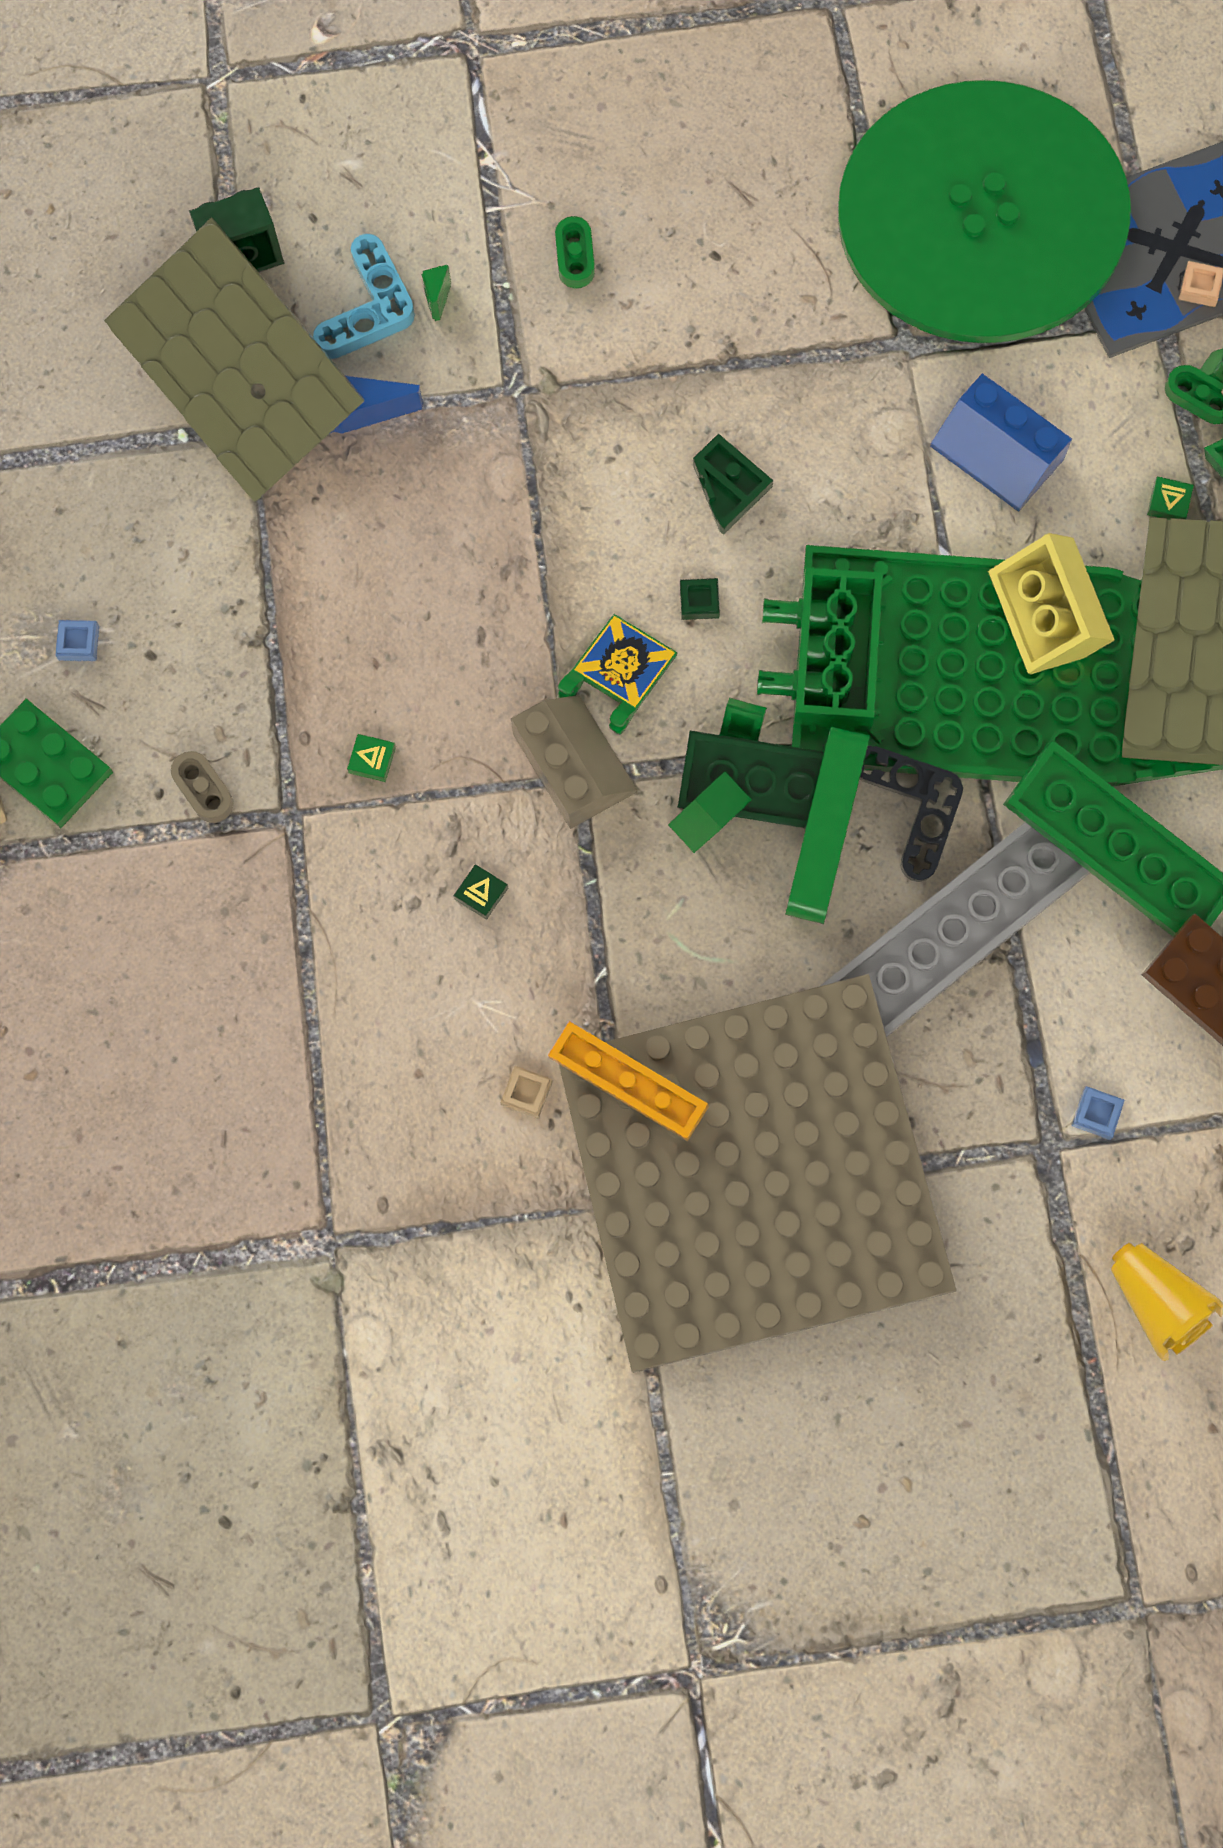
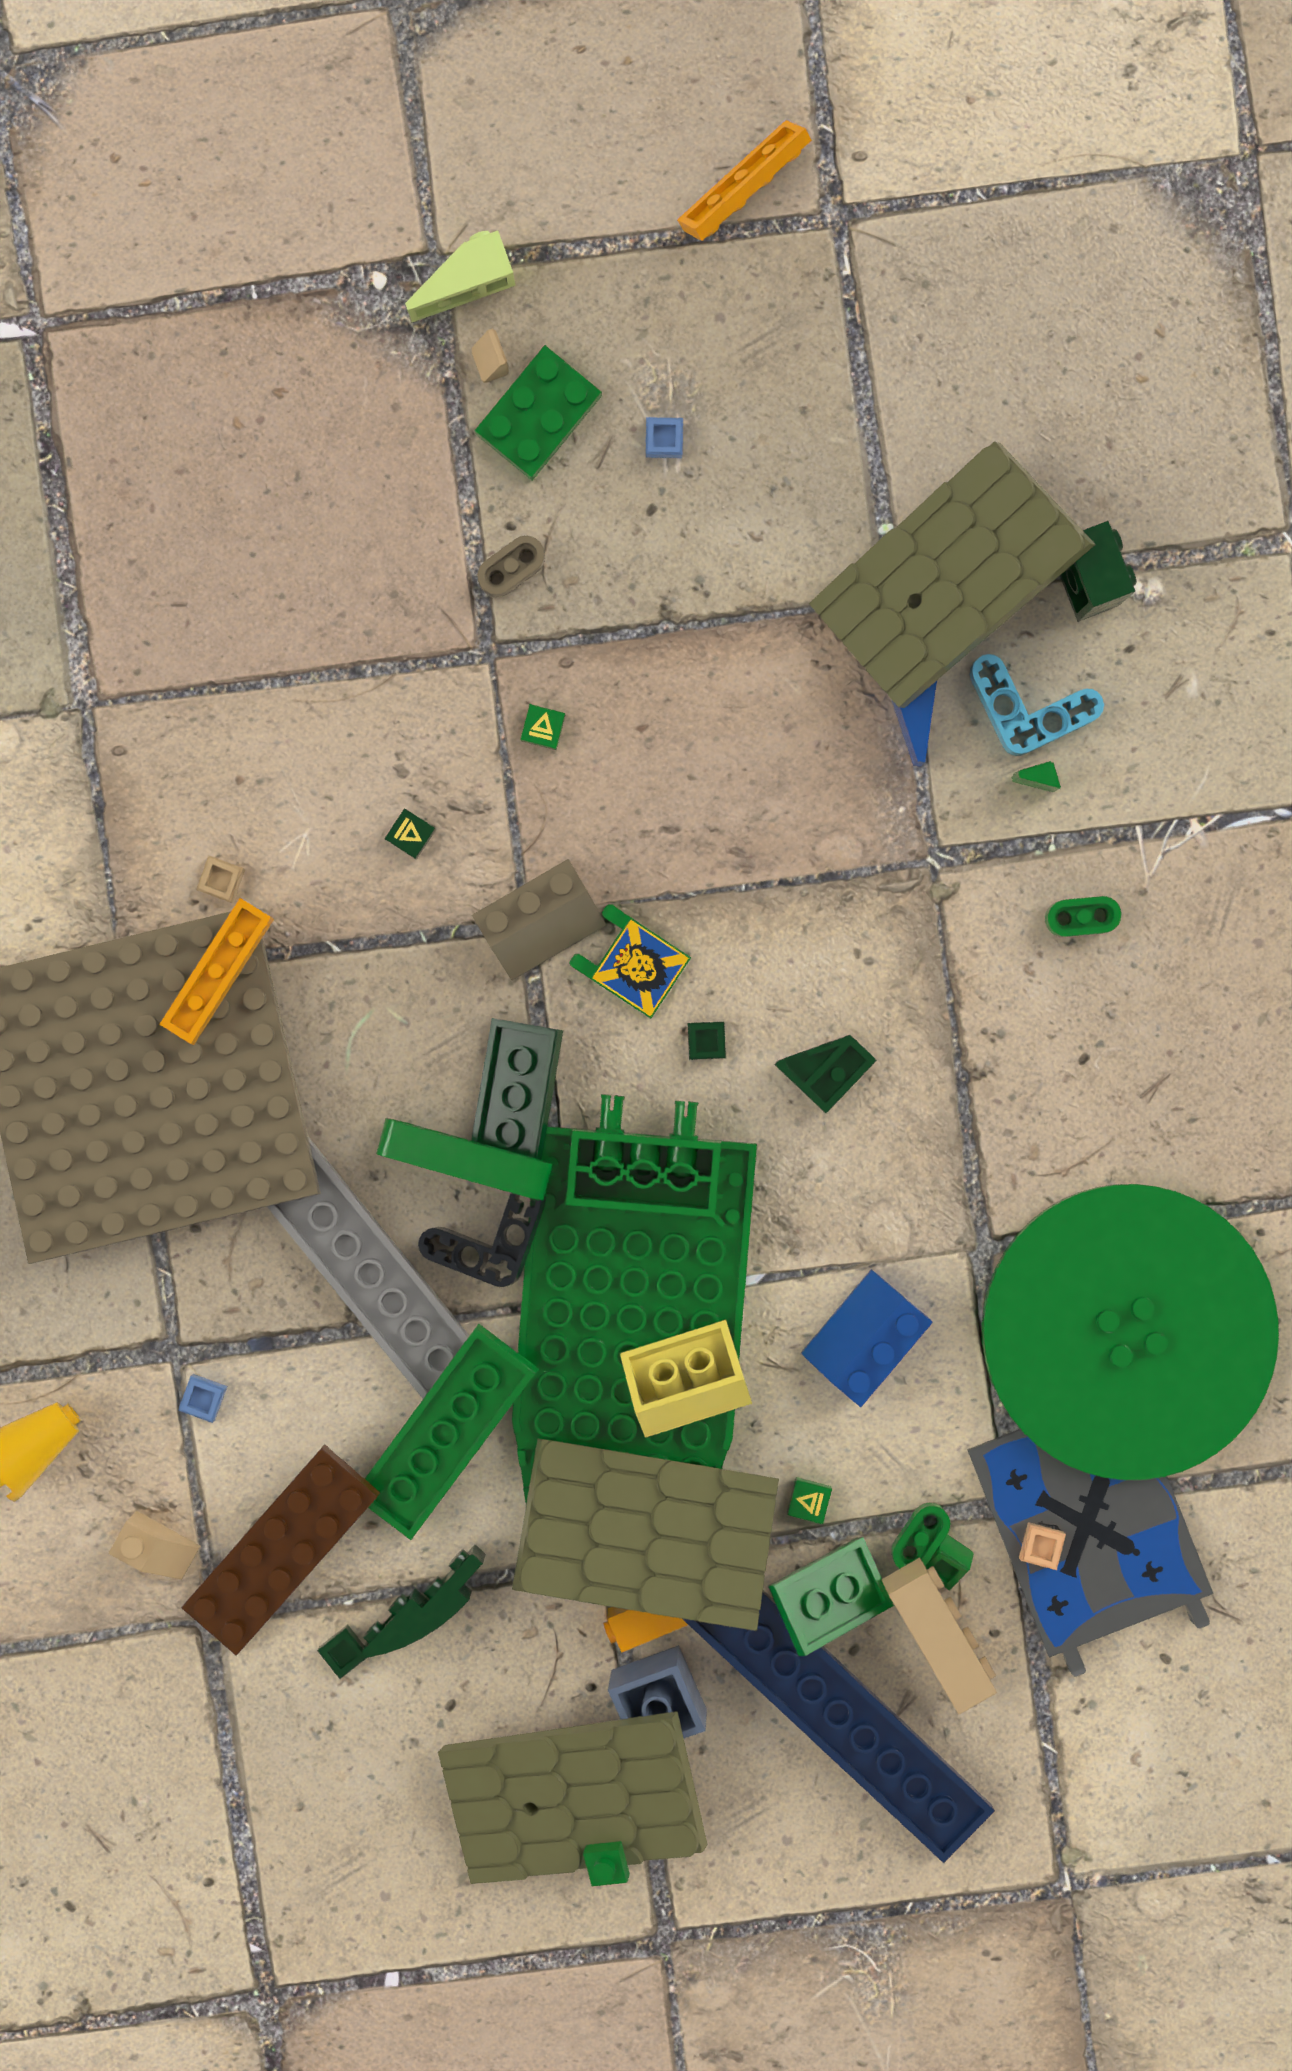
camera: 85 degrees right, 15 degrees up
green slope [668,771,752,853] -> none
green tile [719,698,767,741] -> none

